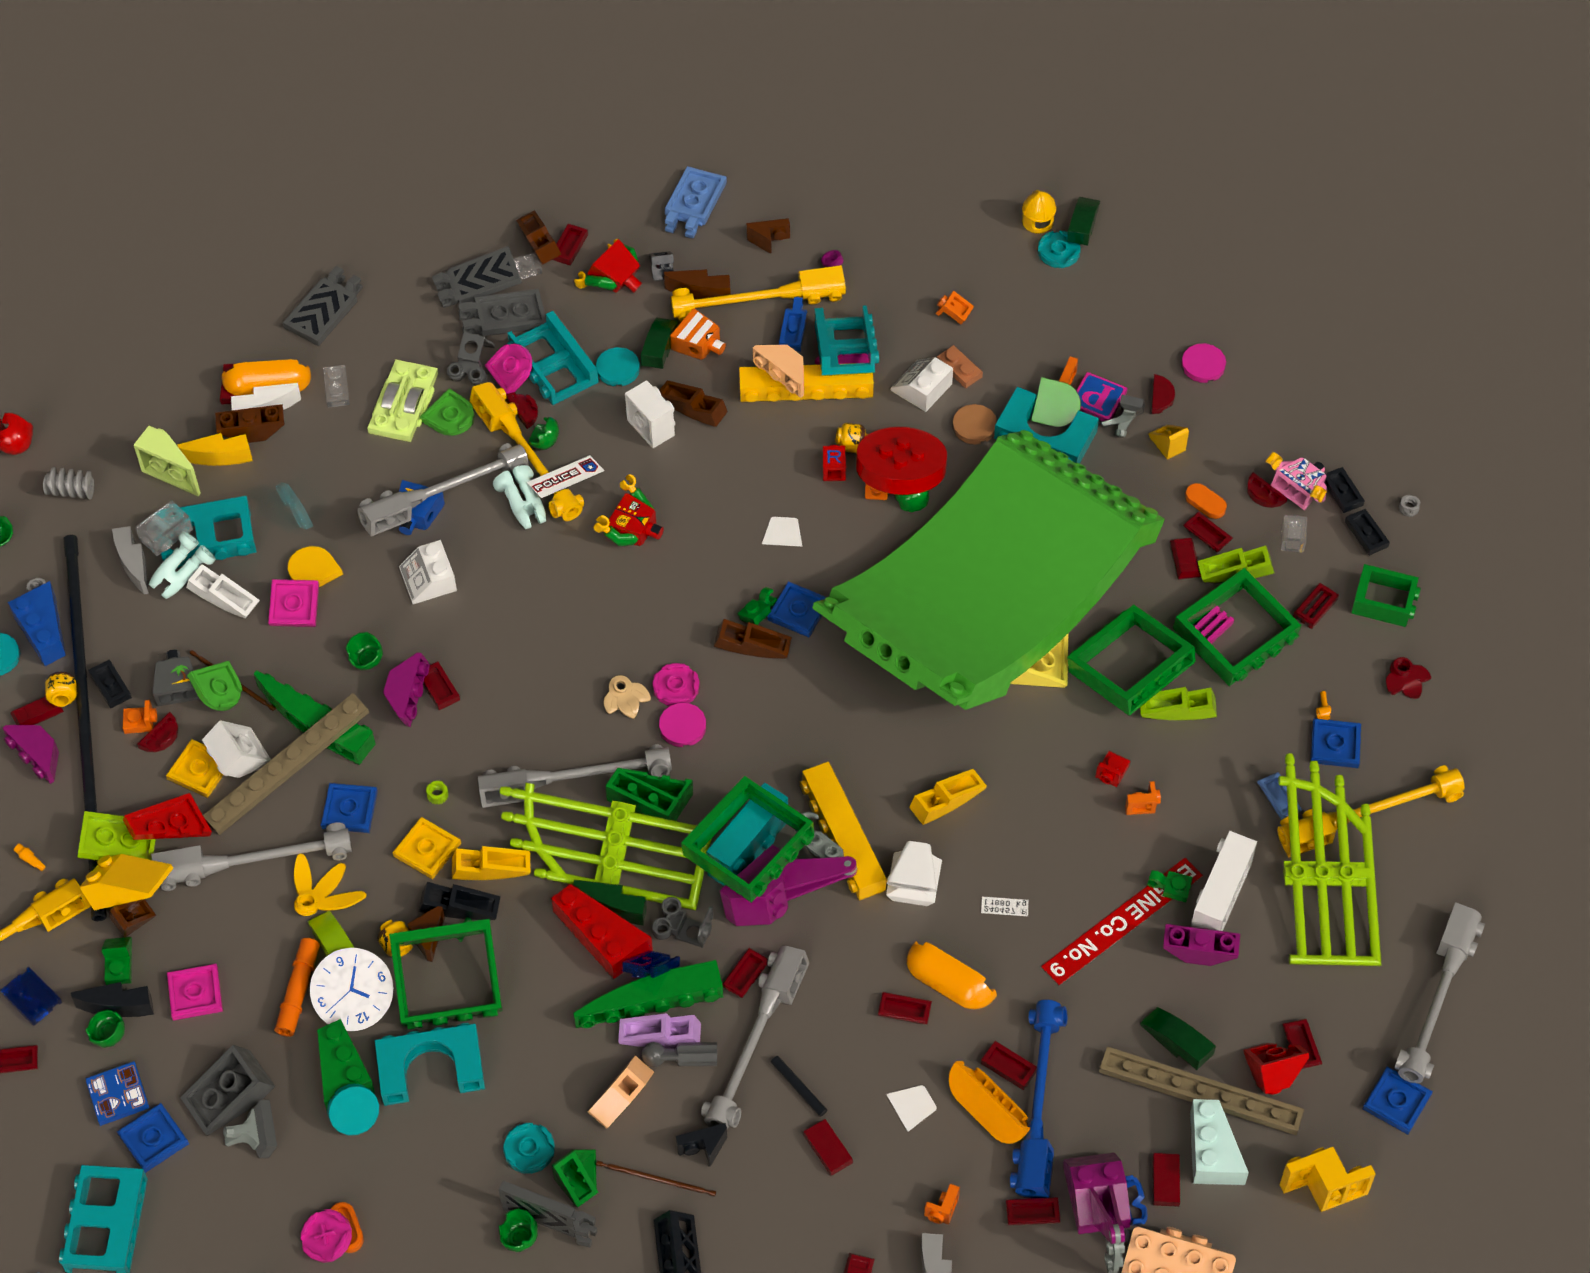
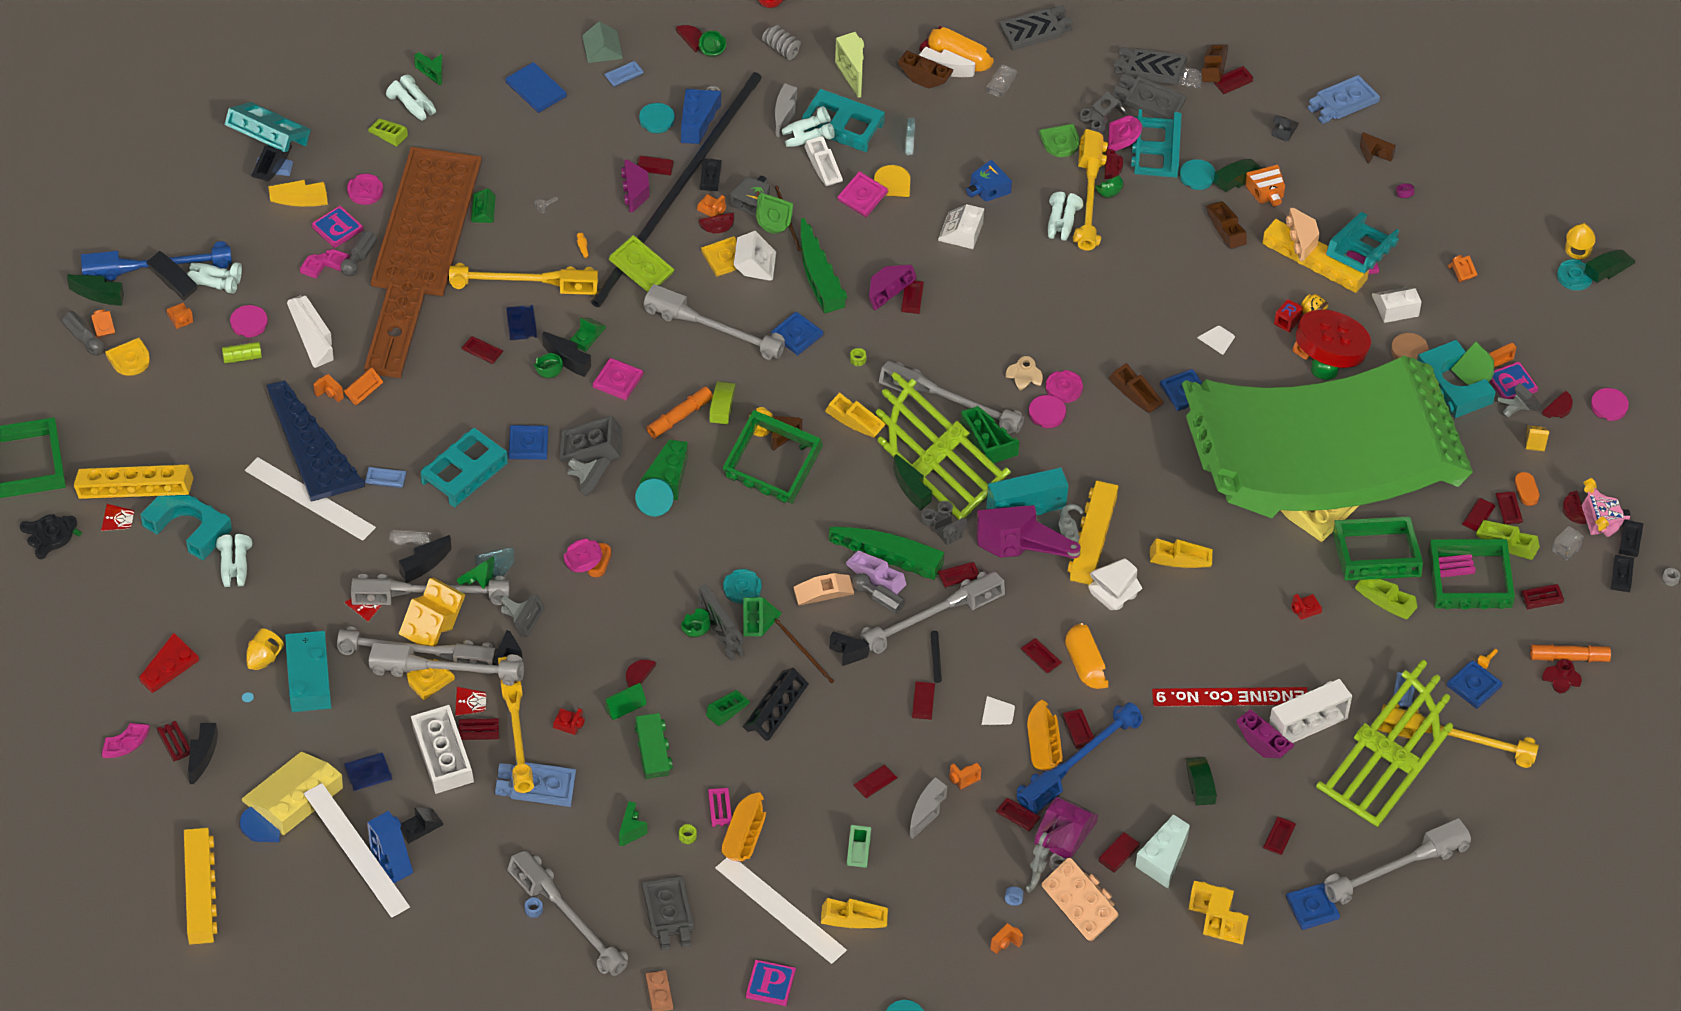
camera: 35 degrees right, 5 degrees down
yellow head [45,671,77,707] -> none
yellow slope [79,854,173,911] -> none
blue tile [86,1061,150,1126] -> none
reddish brown slope [110,899,156,937] -> none
red wing [123,793,212,840] -> none
clear brick [136,501,193,556] -> none
yellow slope [177,433,253,466] -> none
dark tan plate [203,693,369,835] -> none
yellow plant [294,854,367,916] -> none
flat silver sticker [310,948,394,1031] -> none
green hair [346,632,383,670] -> none
light grey bar [358,443,529,537] -> none
yellowish green piece [367,359,438,442] -> none
teal arch [375,1023,485,1106] -> none
yellow tile [392,817,461,880] -> none
black slope [418,882,501,920] -> none
white sticker [526,455,604,498] -> none
red wedge [551,884,653,979] -> none
red torso [574,239,642,293] -> none
torso [593,474,664,546] -> none
clear blue plate [622,950,680,978] -> none
white slope [625,380,675,448] -> none
reddish brown slope [664,269,731,299] -> none
yellow bar [671,265,846,322] -> none
green window [681,776,815,903] -> none
green plate [738,587,777,625] -> none
blue hinge [779,297,807,352] -> none
nougat plate [937,345,983,388] -> none
clear sticker [981,897,1029,916] -> none
dark tan plate [1099,1046,1304,1136] -> none
orange bracket [1125,781,1161,815] -> none
blue helmet [1125,1175,1147,1226] -> none
green plate [1147,870,1193,903] -> none
red slope [1243,1043,1309,1095] -> none
green window [1351,564,1421,627] -> none
none -> orange piece [1530,644,1611,663]

